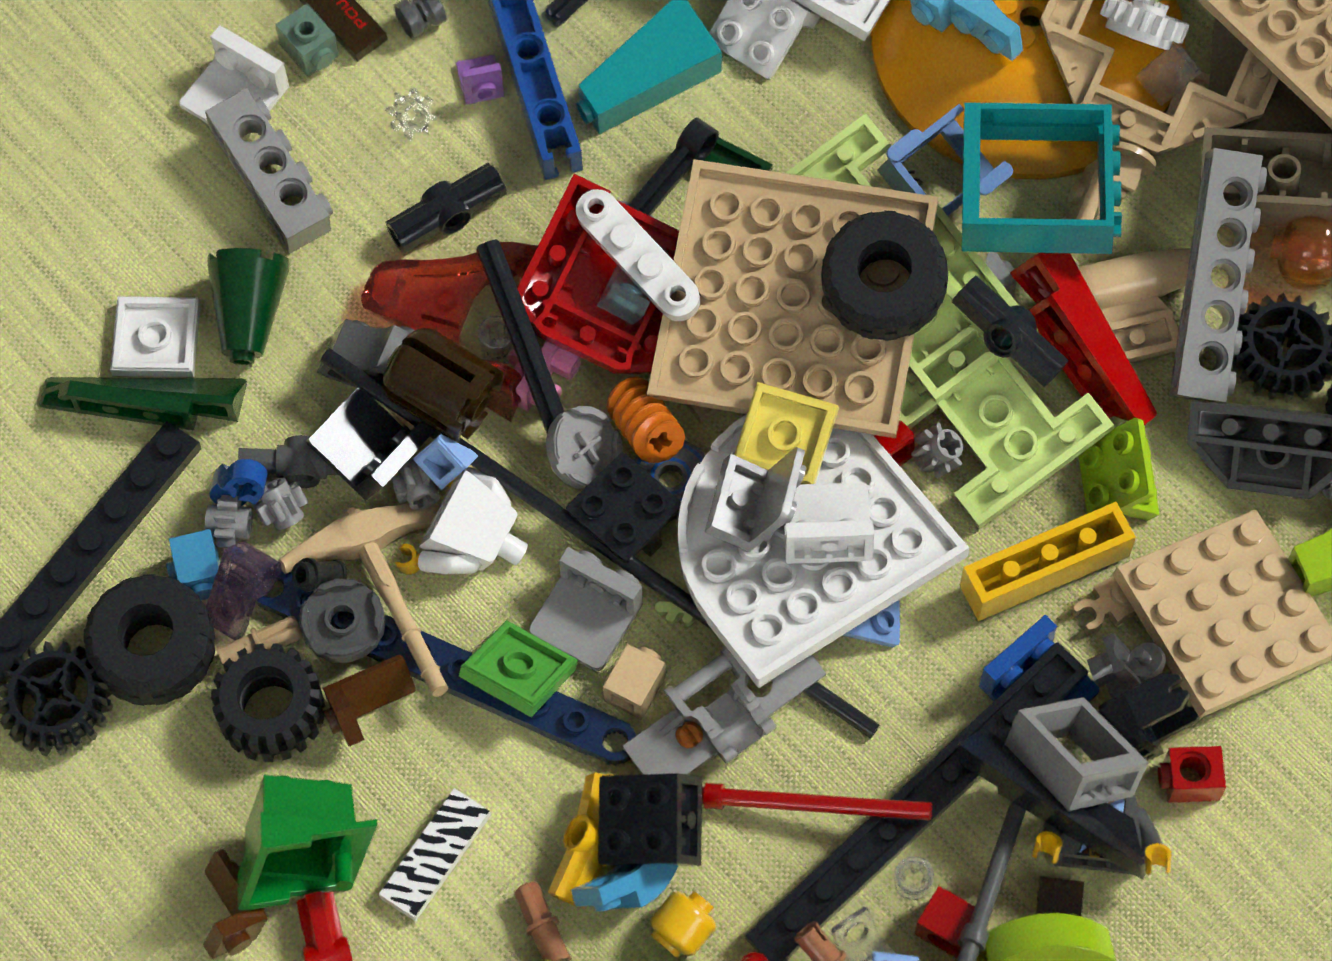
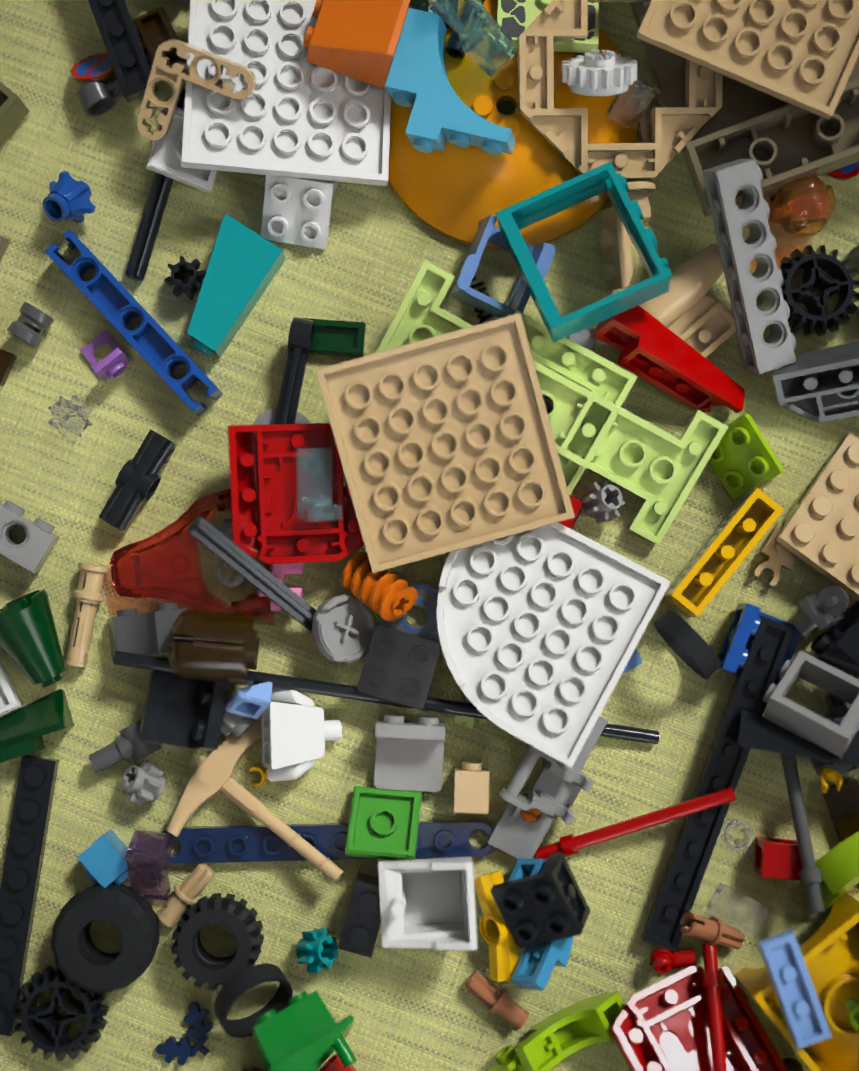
camera: 25 degrees left, 20 degrees up
light grey gear [205,495,253,548] -> none
blue piece [209,459,268,506] -> none
pearl dark grey pin [292,558,347,592] -> none
dark grey tile [299,579,385,663] -> none
reddish brown bracket [322,655,416,747] -> none
tile [379,788,491,921] -> none
white plate [576,189,700,321] -> none
yellow head [651,891,716,958] -> none
light grey bracket [705,447,806,552] -> none
light yellow plate [734,382,839,485] -> none
white bracket [784,482,874,564] -> none
black tyre [821,210,948,341] -> none
black piece [952,275,1069,388] -> none
none -> tan pin [65,562,109,667]
none -> dark blue animal [156,1001,214,1065]
none -> black gear [165,256,206,300]
none -> black tyre [214,964,293,1038]
none -> teal gear [295,928,338,973]
none -> black brick [338,872,381,958]
none -> white piece [378,856,477,950]
none -> black tyre [653,609,722,680]

